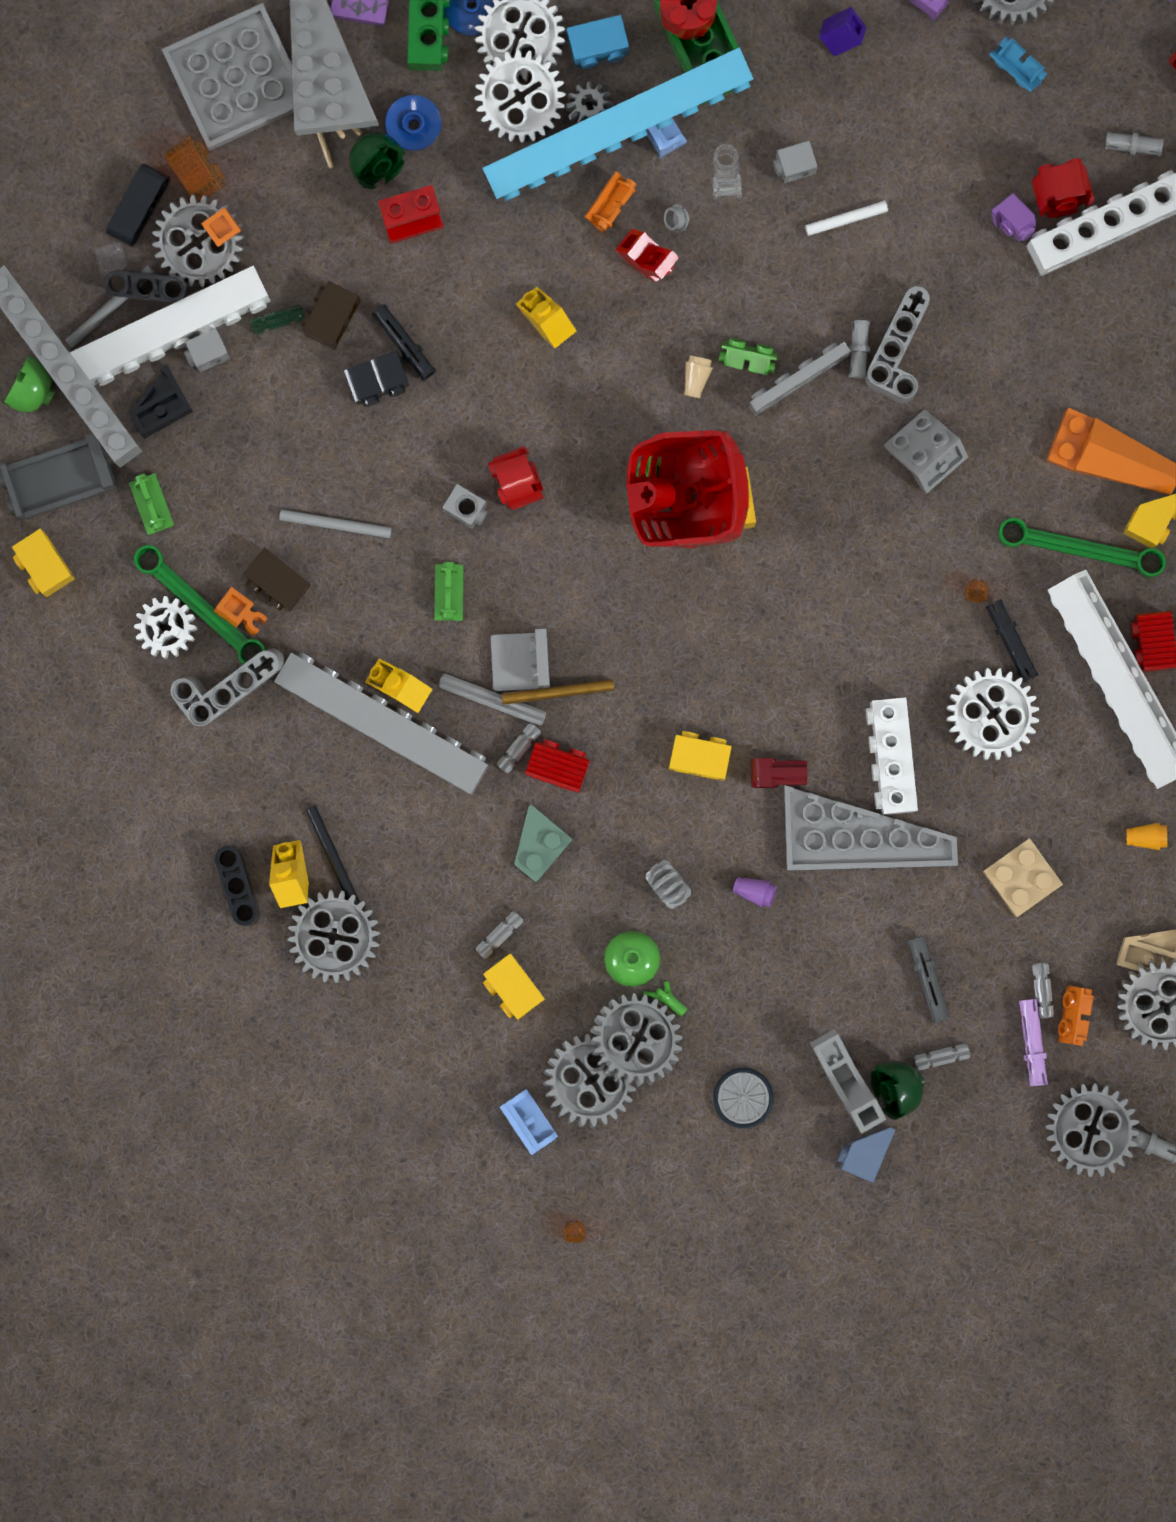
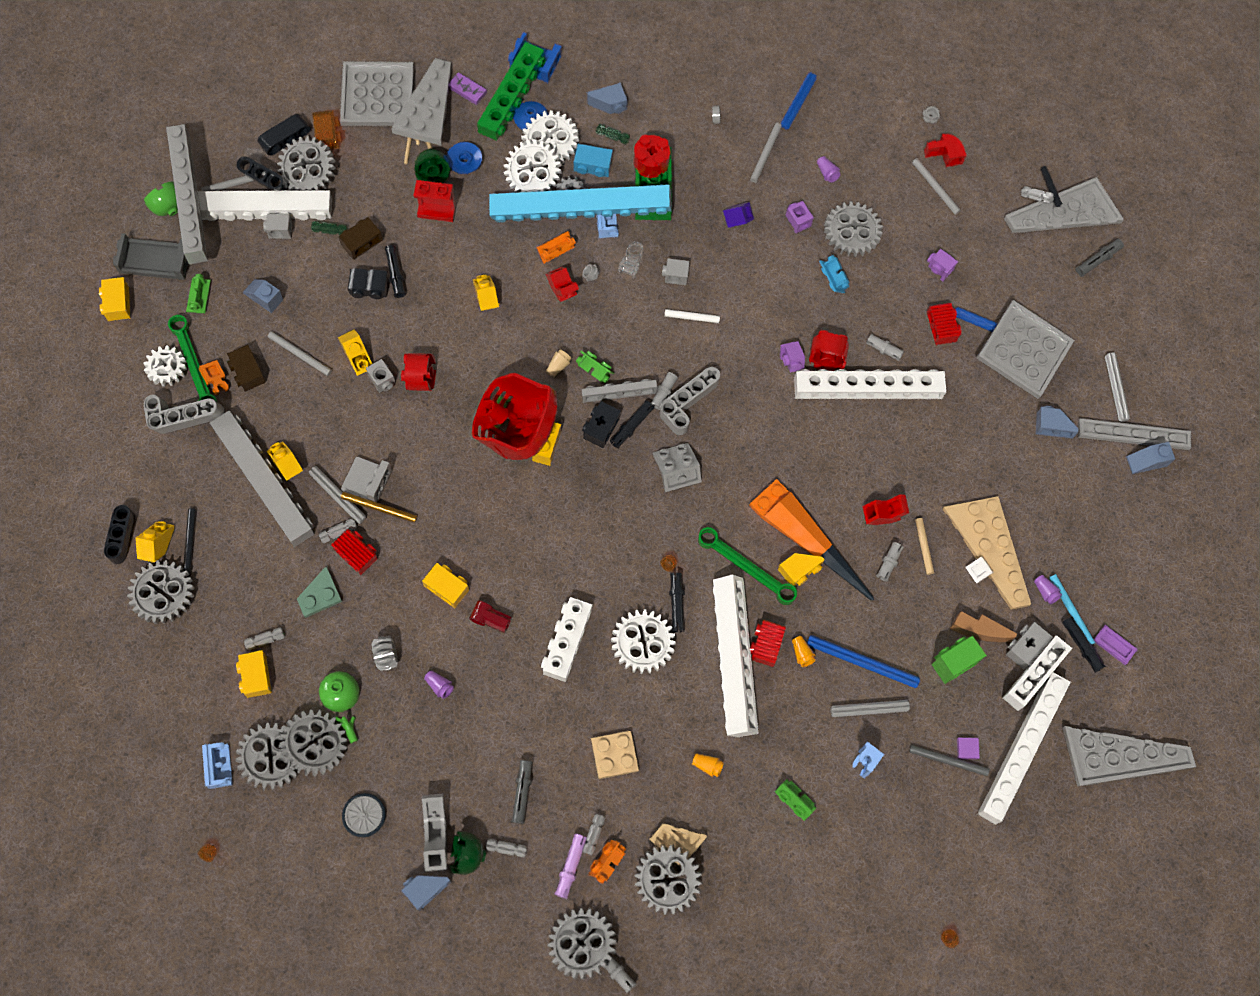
camera: 15 degrees right, 15 degrees down
black wing [129,364,193,439] -> none
orange tile [201,207,242,247] -> none
bright green hinge [434,562,464,621] -> none
light grey wing [784,785,958,871] -> none
none -> sand blue slope [243,279,283,313]
none -> yellow slope [338,329,372,376]
none -> black brick [582,401,621,448]
none -> black pin [610,401,654,449]

